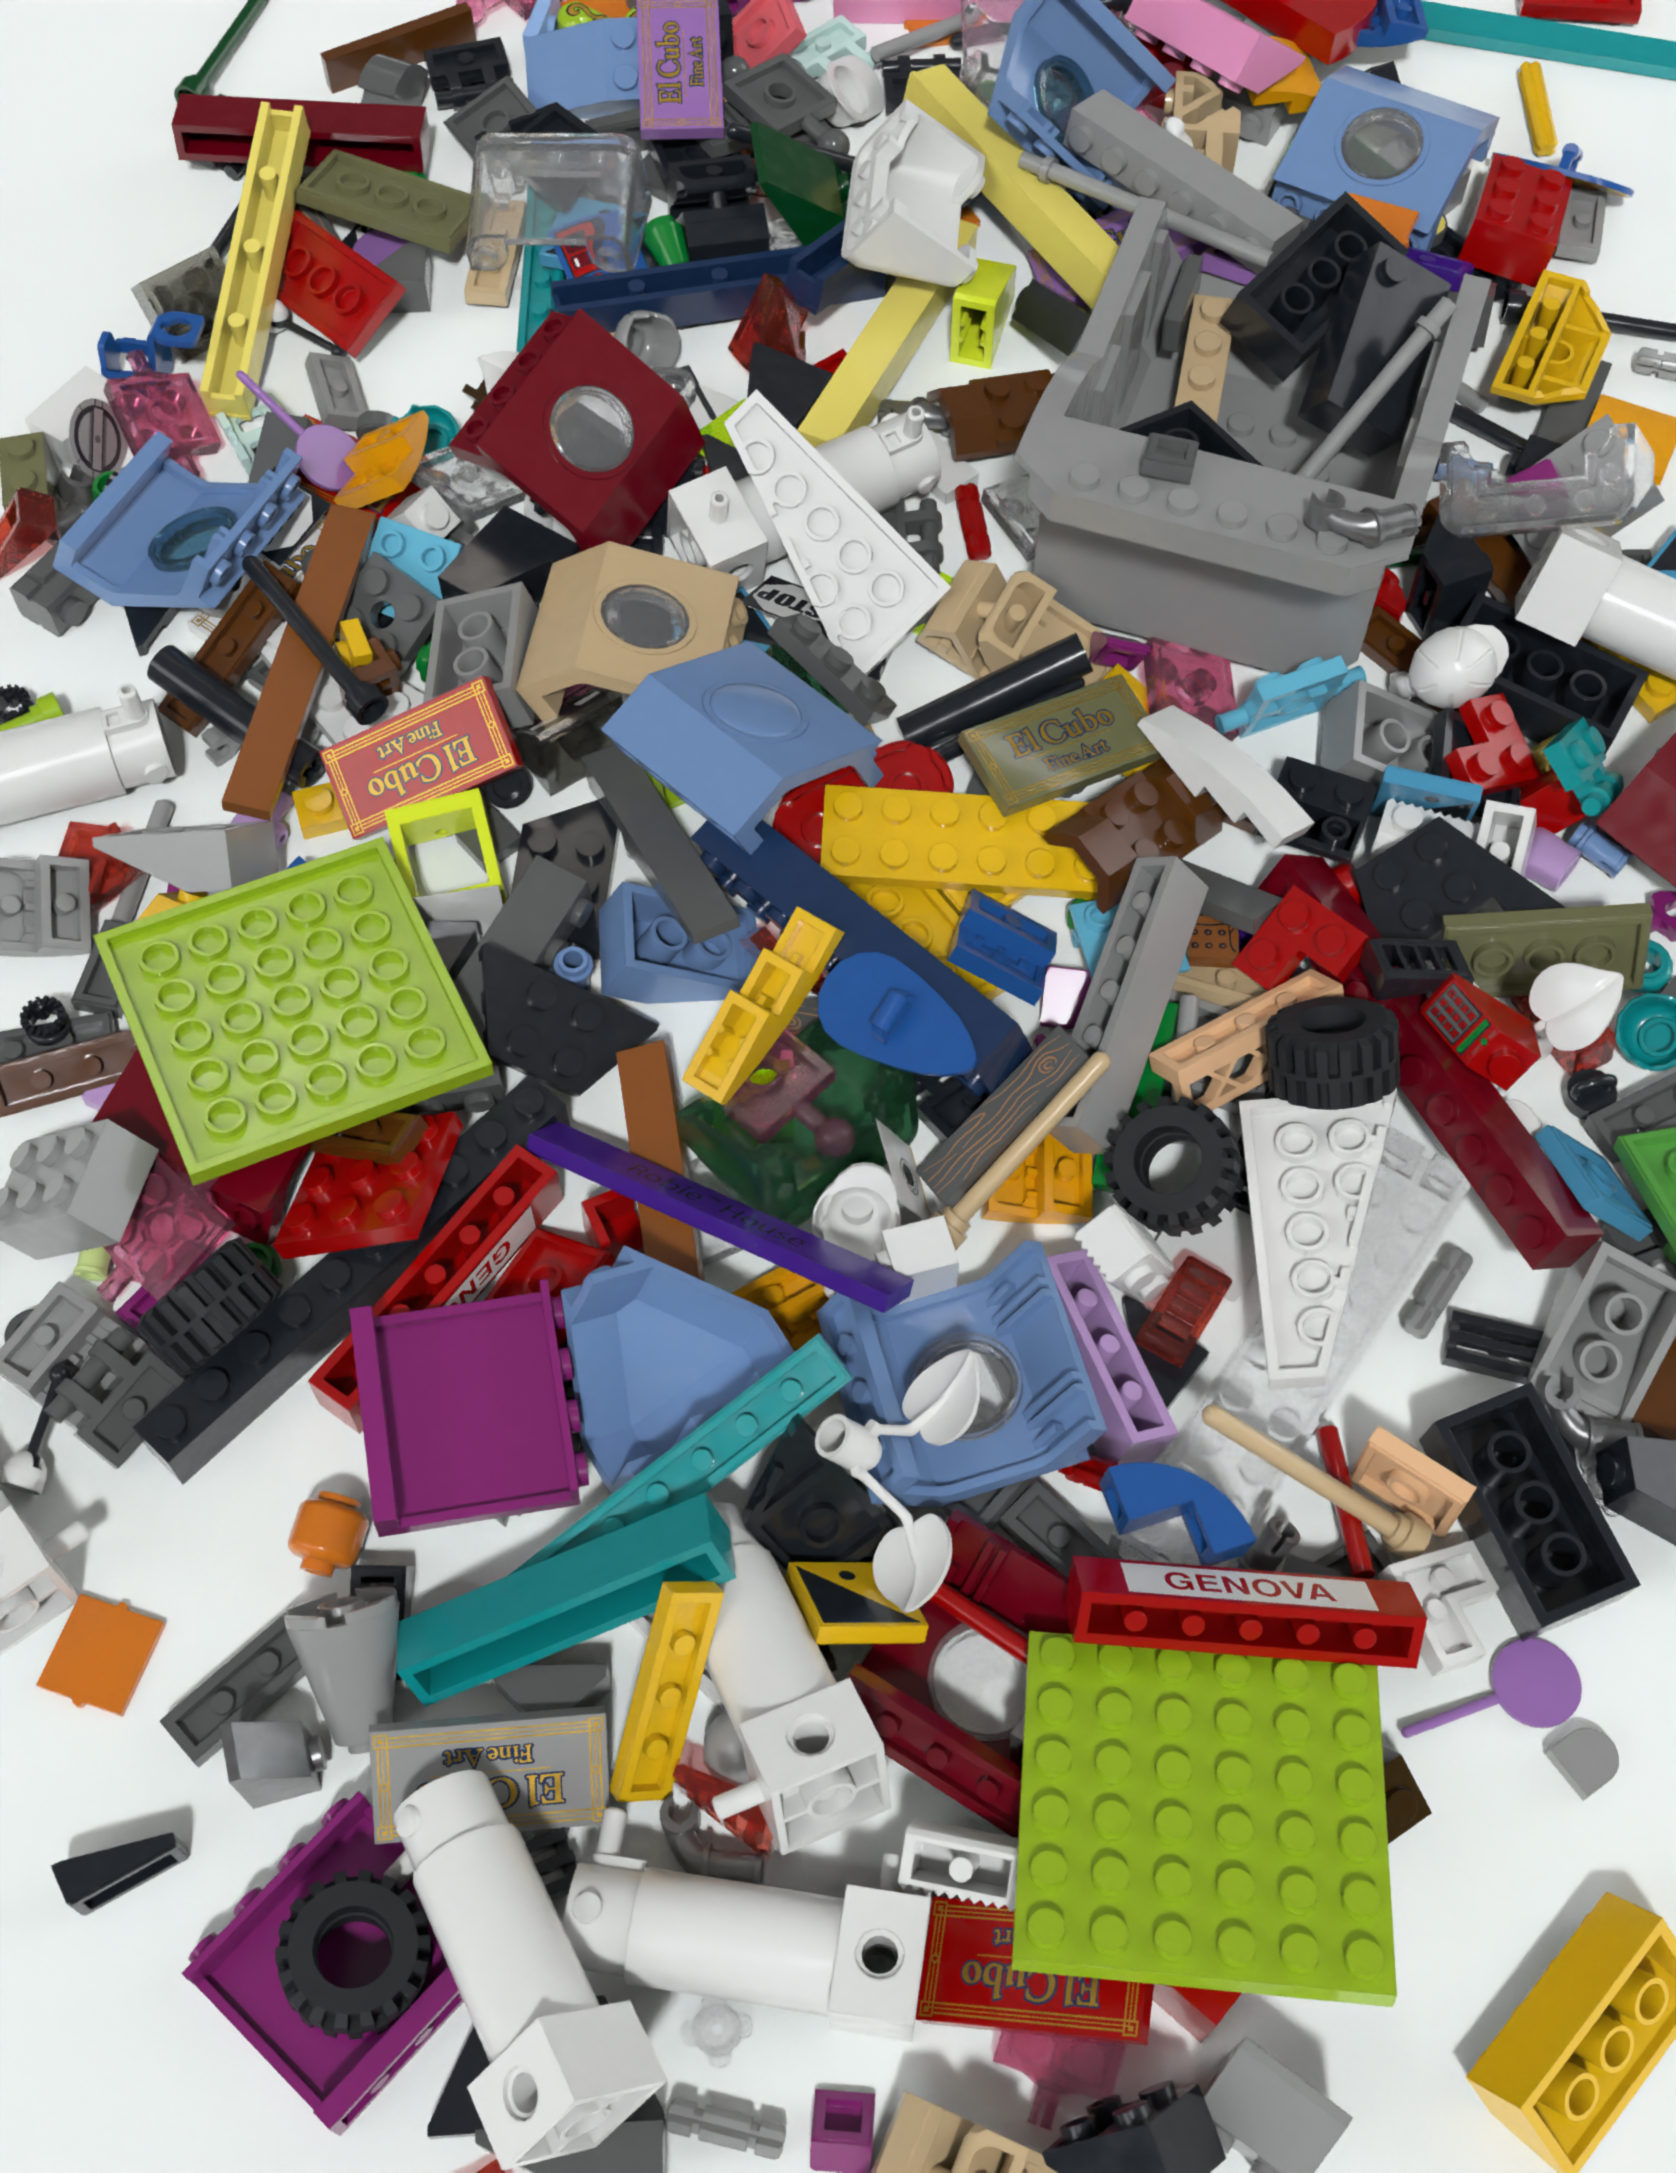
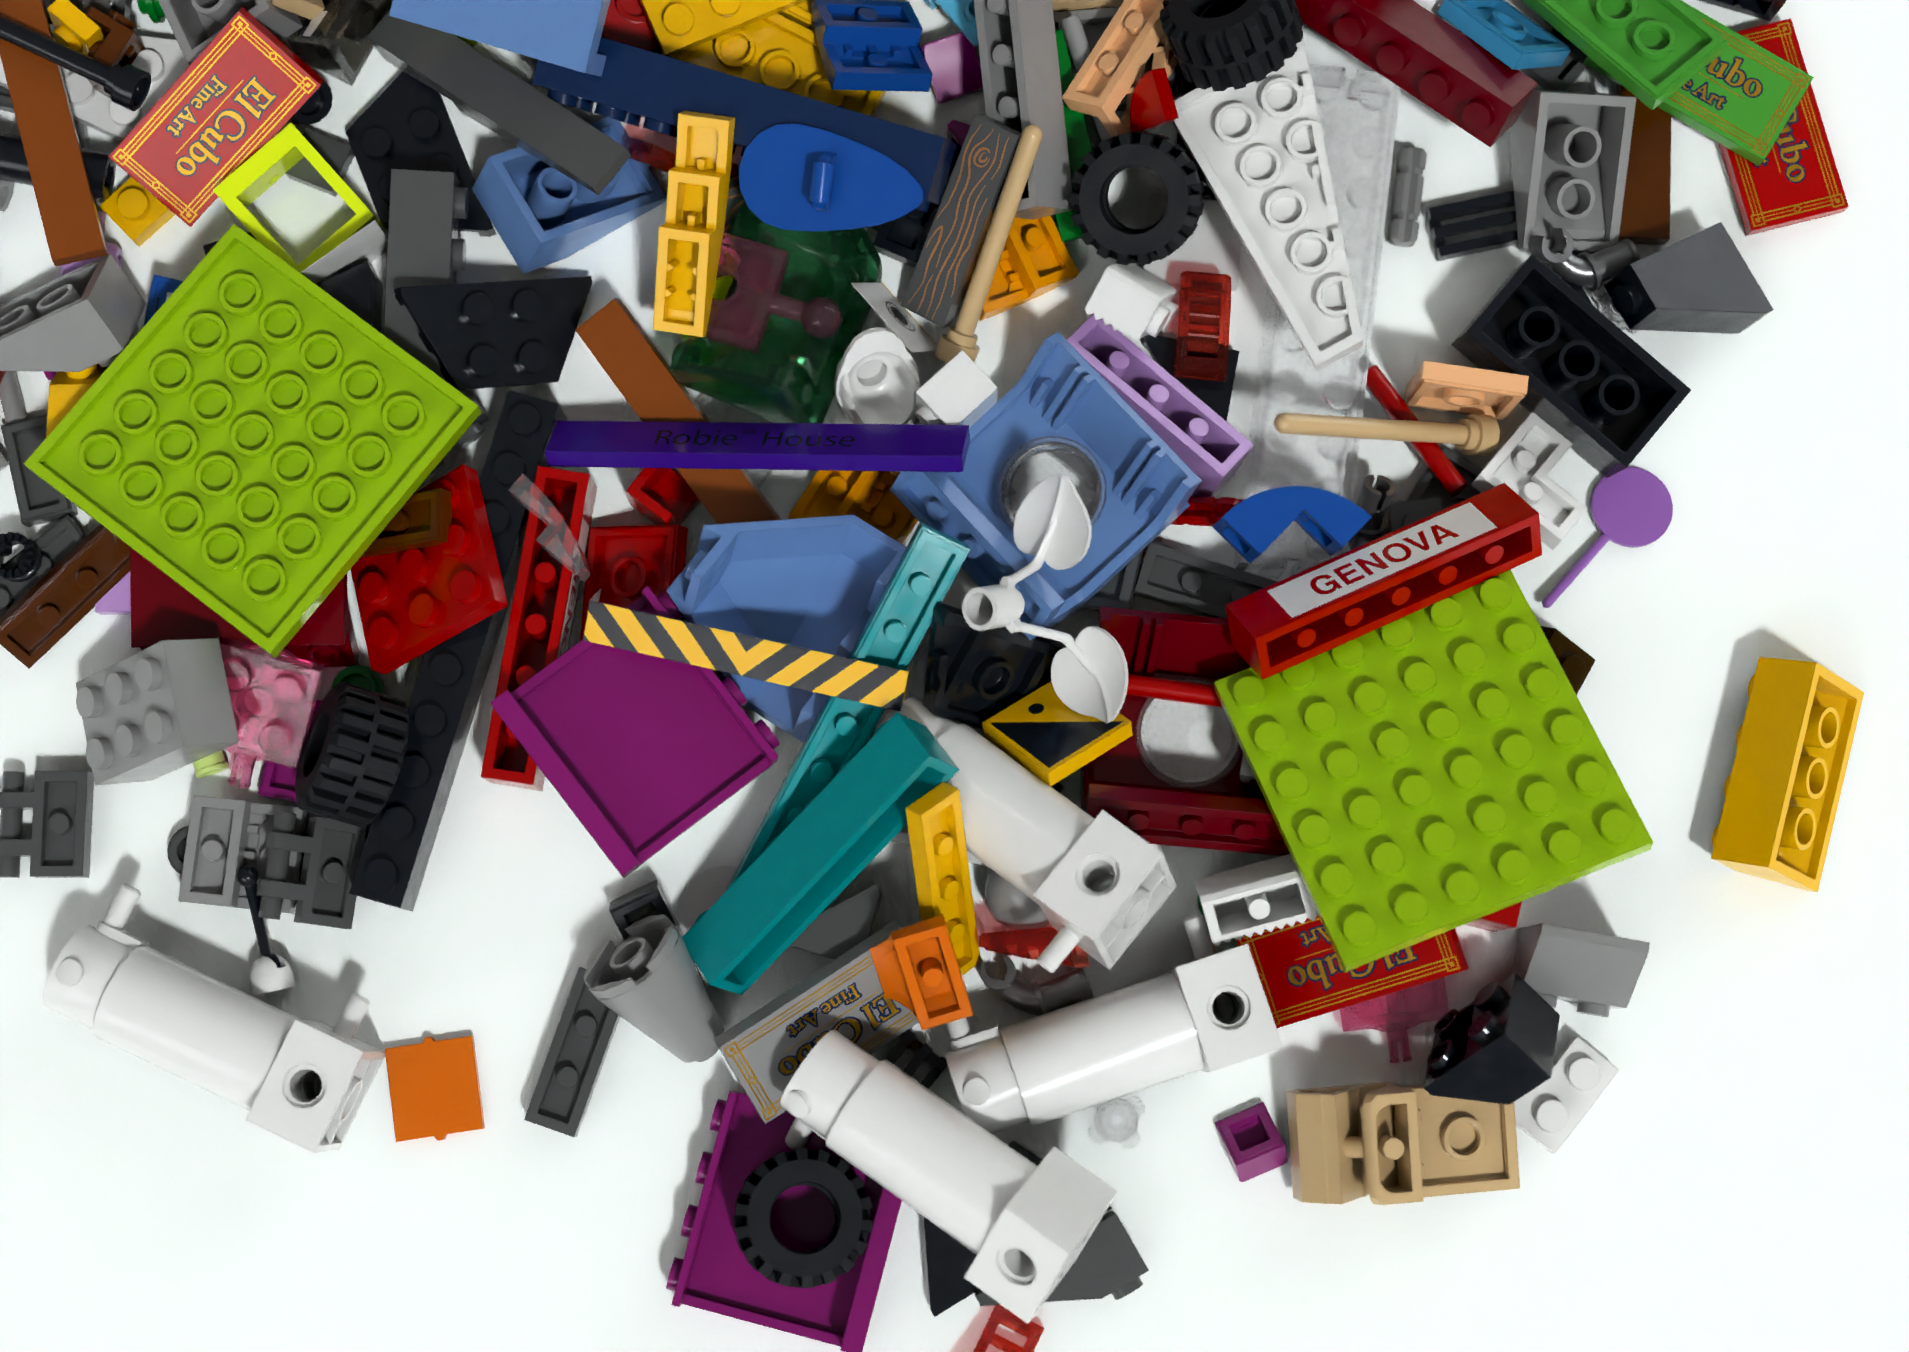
camera: 30 degrees left, 20 degrees up
black slope [51,1832,191,1916] -> none
flat silver slope [219,1721,327,1809] -> none
orange head [287,1491,369,1578] -> none
medium blue pin [553,946,593,992] -> none
light grey axle [666,2097,786,2160] -> none
light grey tile [1545,1728,1619,1801] -> none
none -> clear slope [509,474,591,582]
none -> sticker [583,588,914,711]
none -> orange slope [869,914,973,1031]
none -> red tile [1130,68,1179,132]

